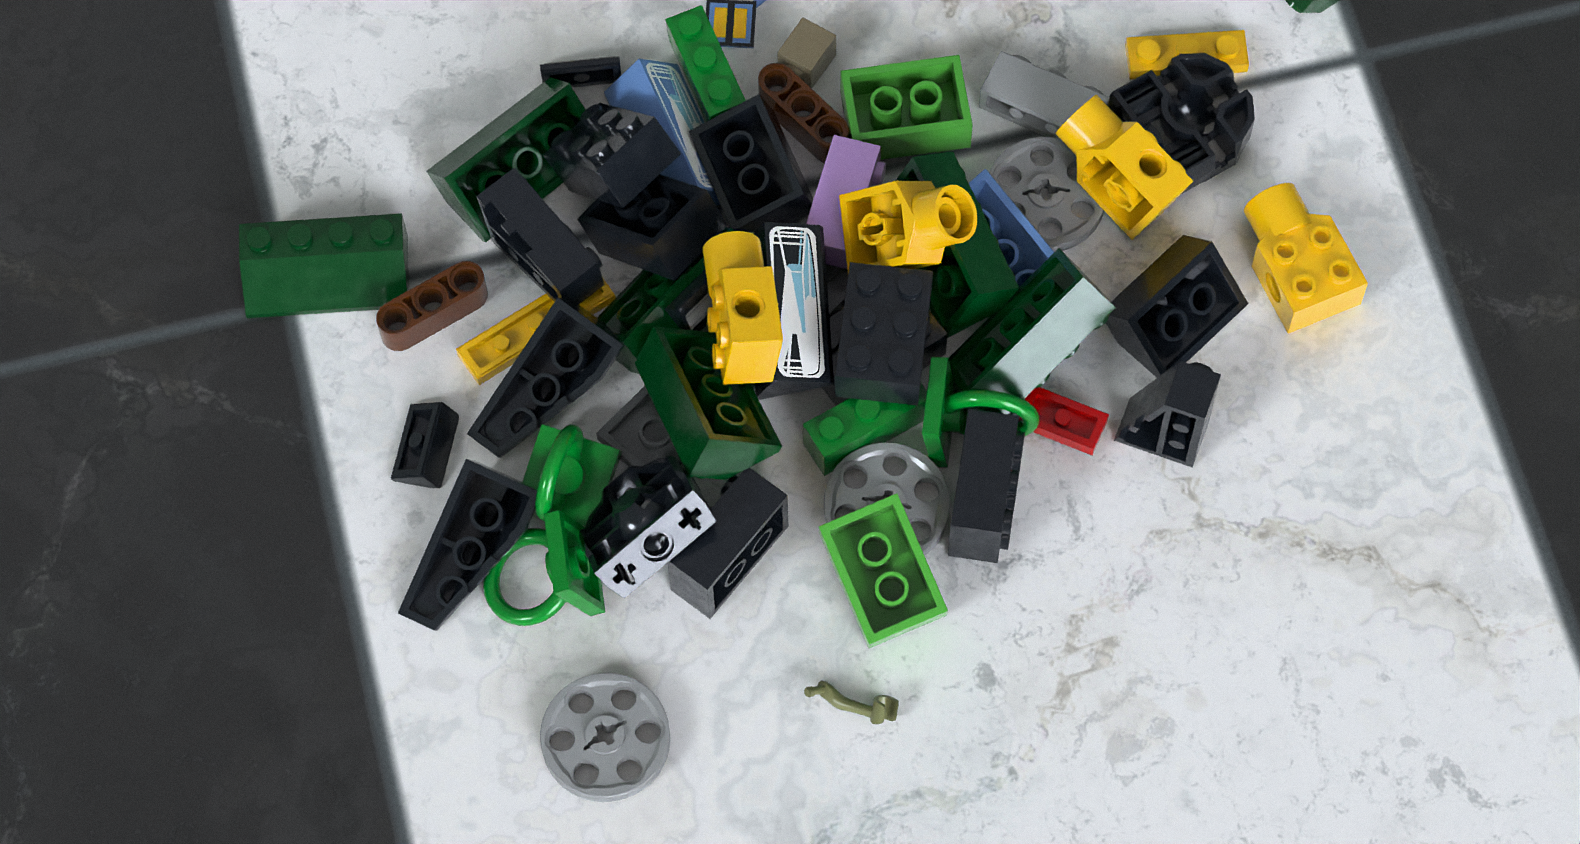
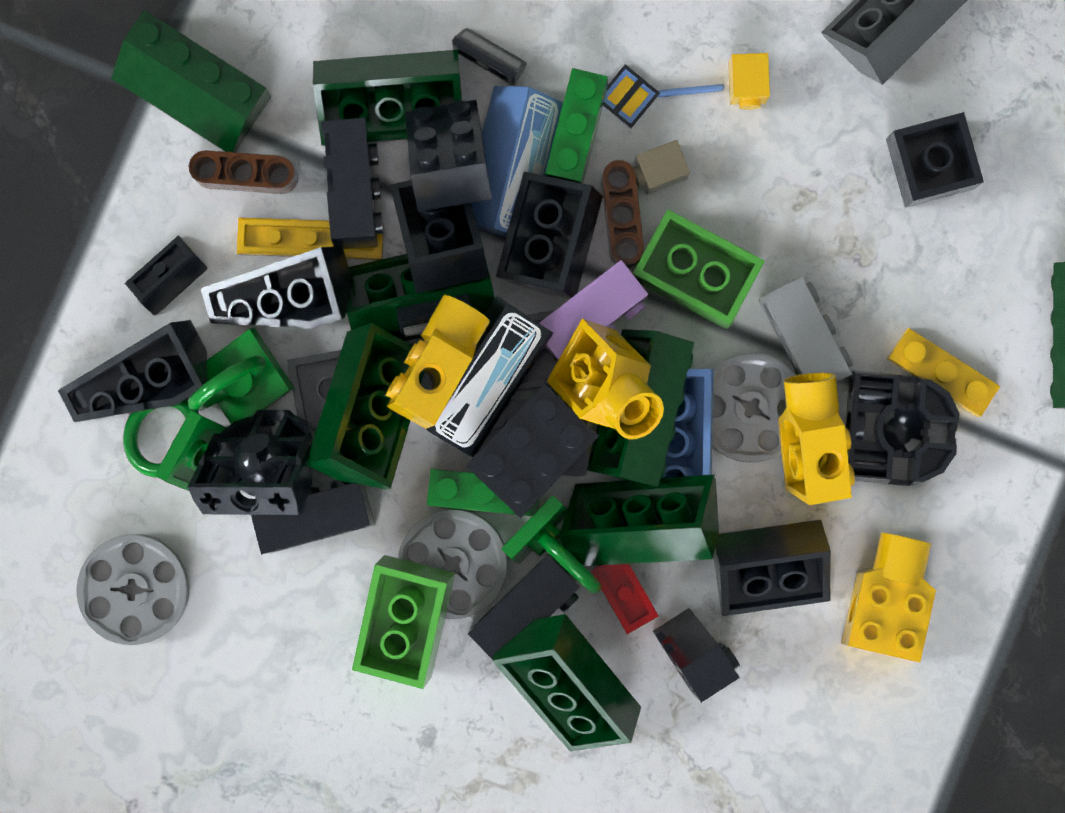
camera: 30 degrees right, 20 degrees up
olive piece [804,680,899,724] -> none
none -> dark green slope [492,614,641,752]

